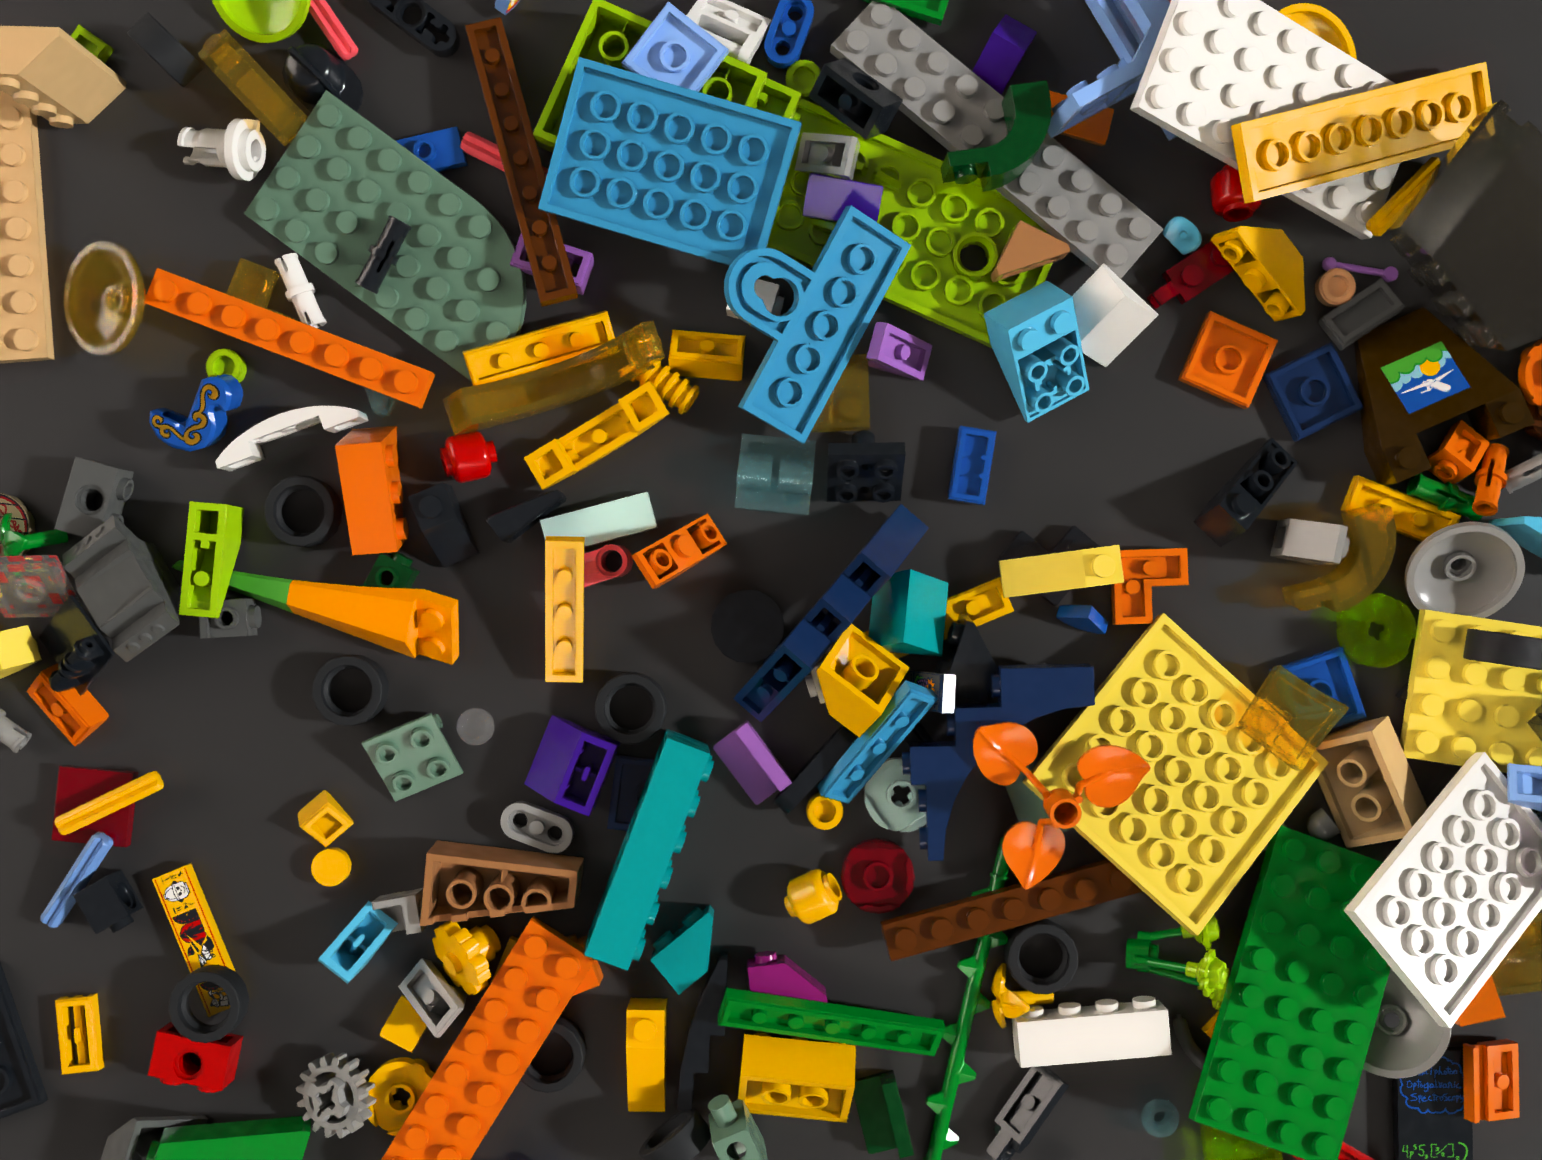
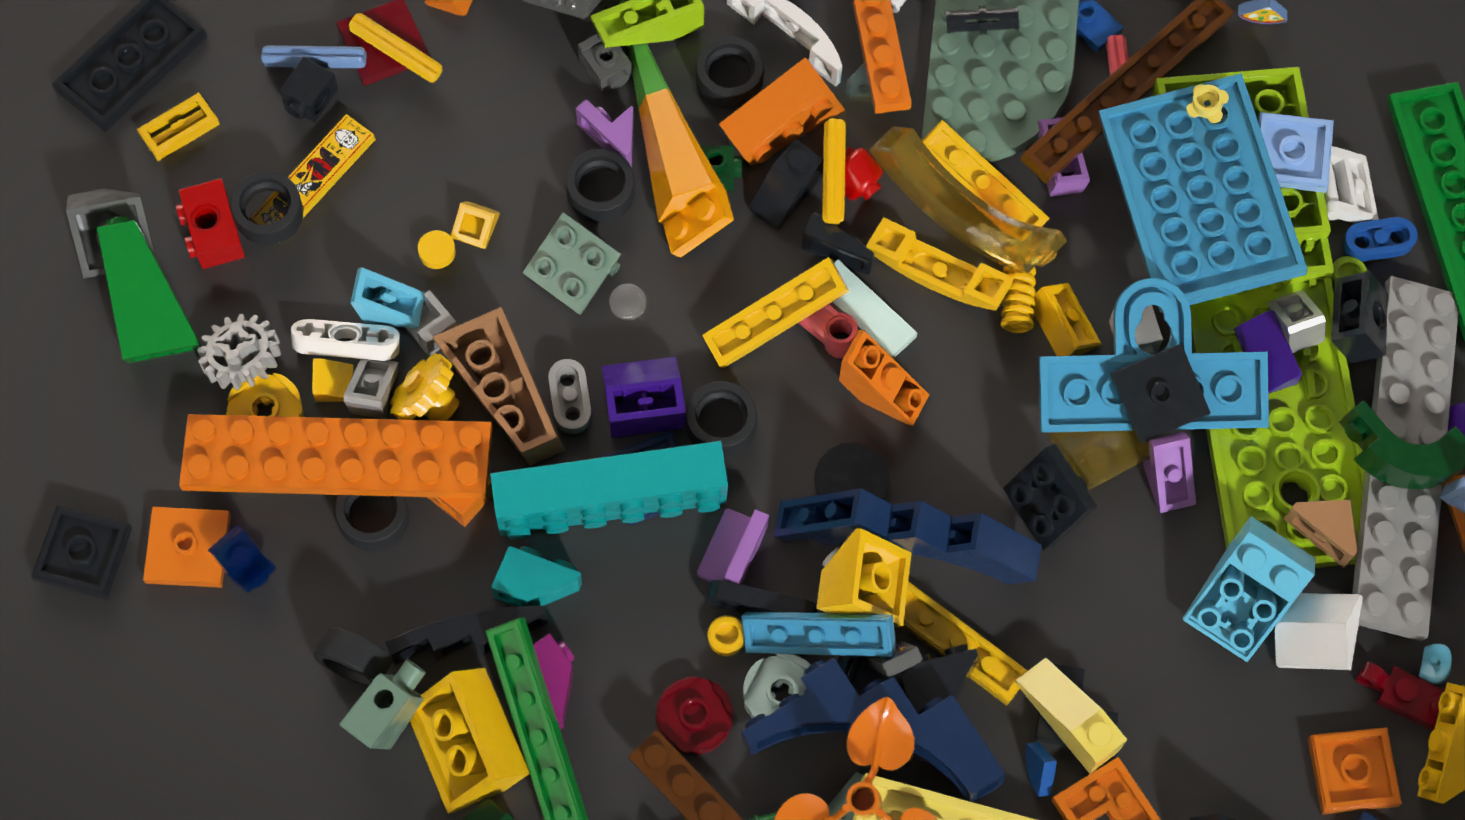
camera: 60 degrees right, 20 degrees down
yellow slope [626,998,667,1112] -> none
clear light blue plate [735,433,816,516] -> none
yellow head [784,869,842,925] -> none
teal slope [868,569,949,656] -> none
blue plate [947,426,997,506] -> none
none -> white beam [291,319,400,361]
none -> medium lavender slope [576,99,634,167]
none -> yellow axle [822,118,846,224]
none -> black plate [1109,343,1211,443]
none -> light yellow plate [1186,84,1229,123]

